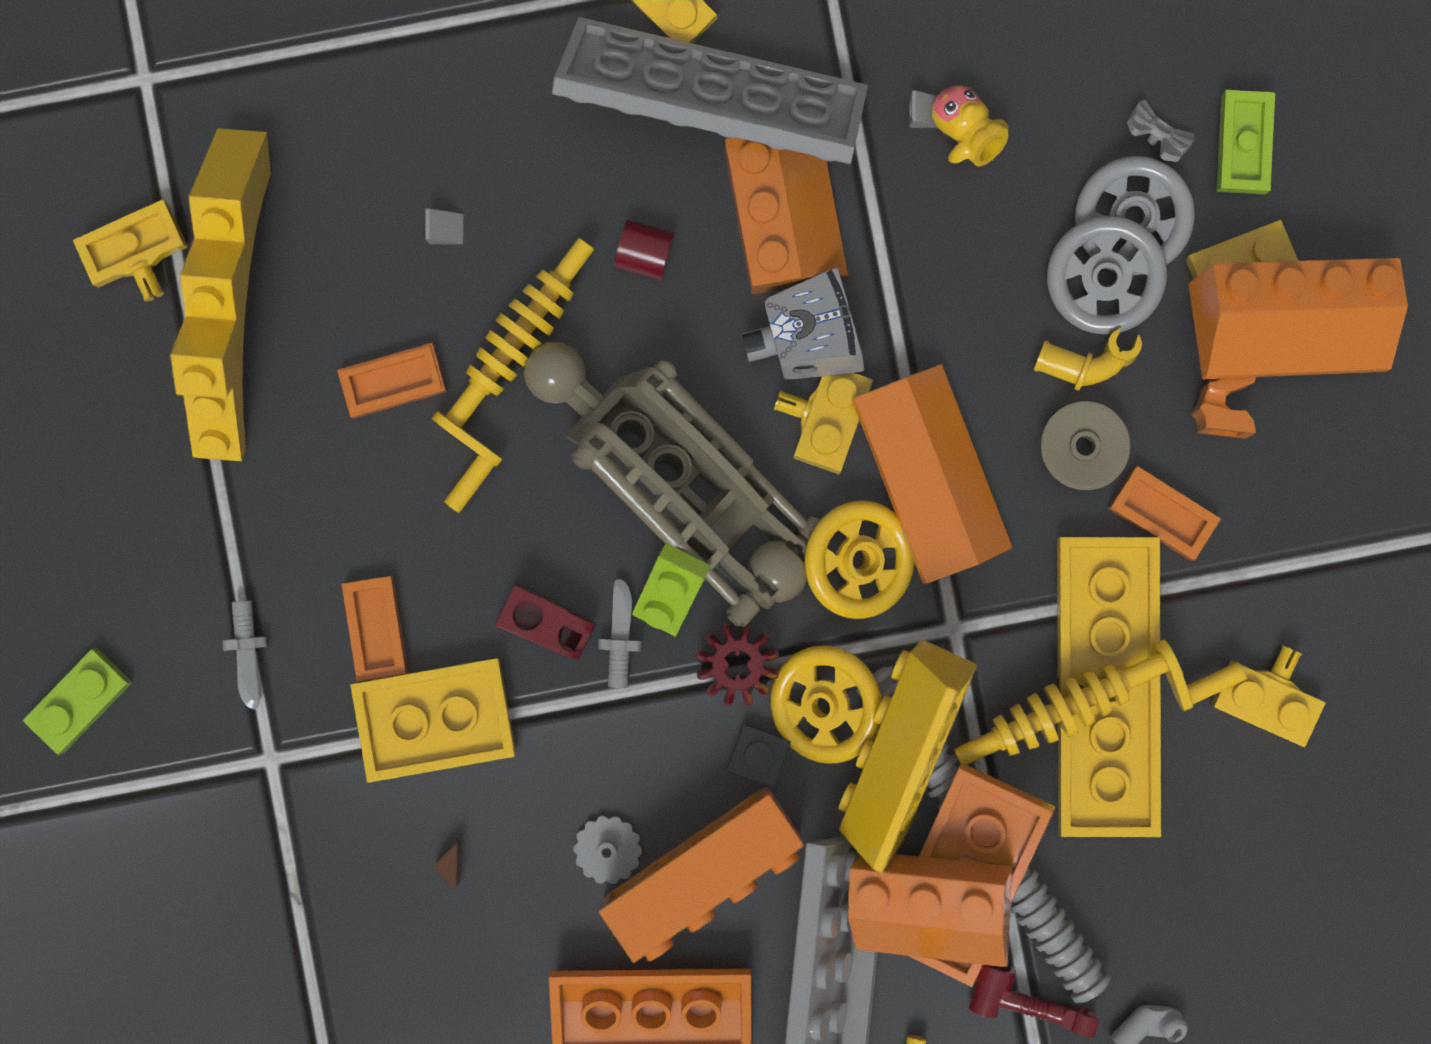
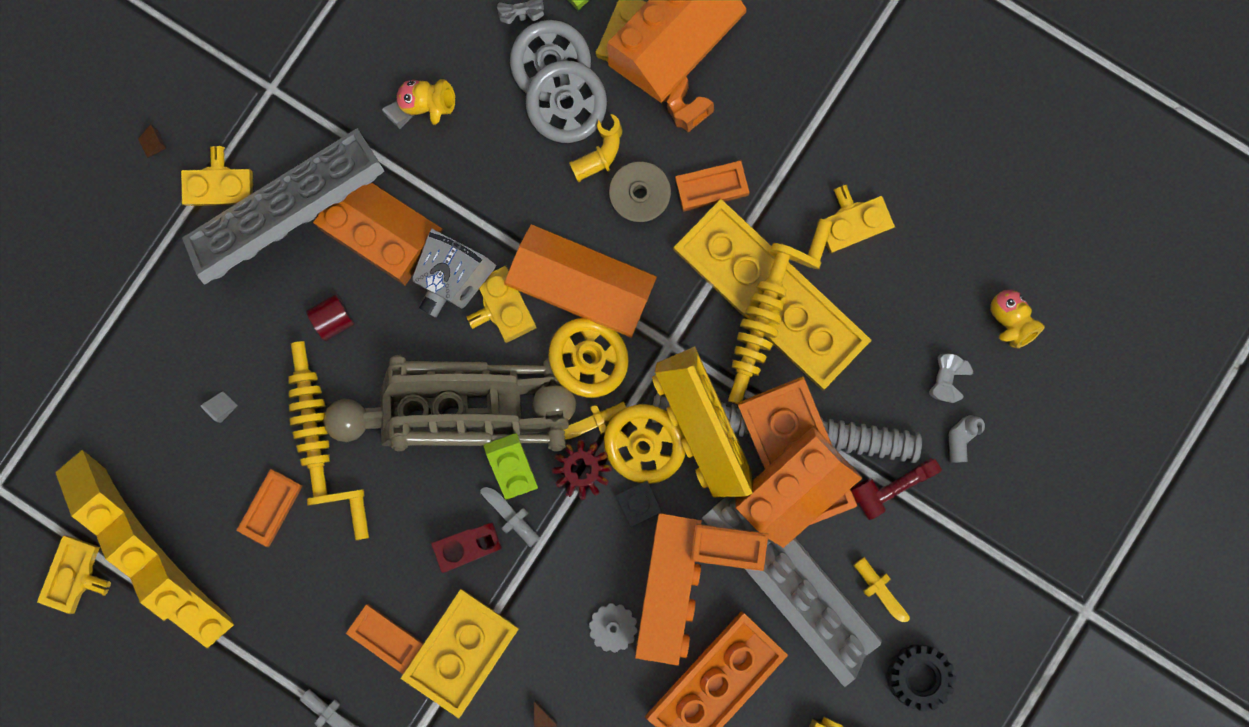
camera: 45 degrees left, 5 degrees down
none -> yellow piece [564,402,626,439]
none -> orange tile [691,524,769,571]
none -> light grey piece [929,354,973,403]
none -> yellow animal [990,290,1045,348]

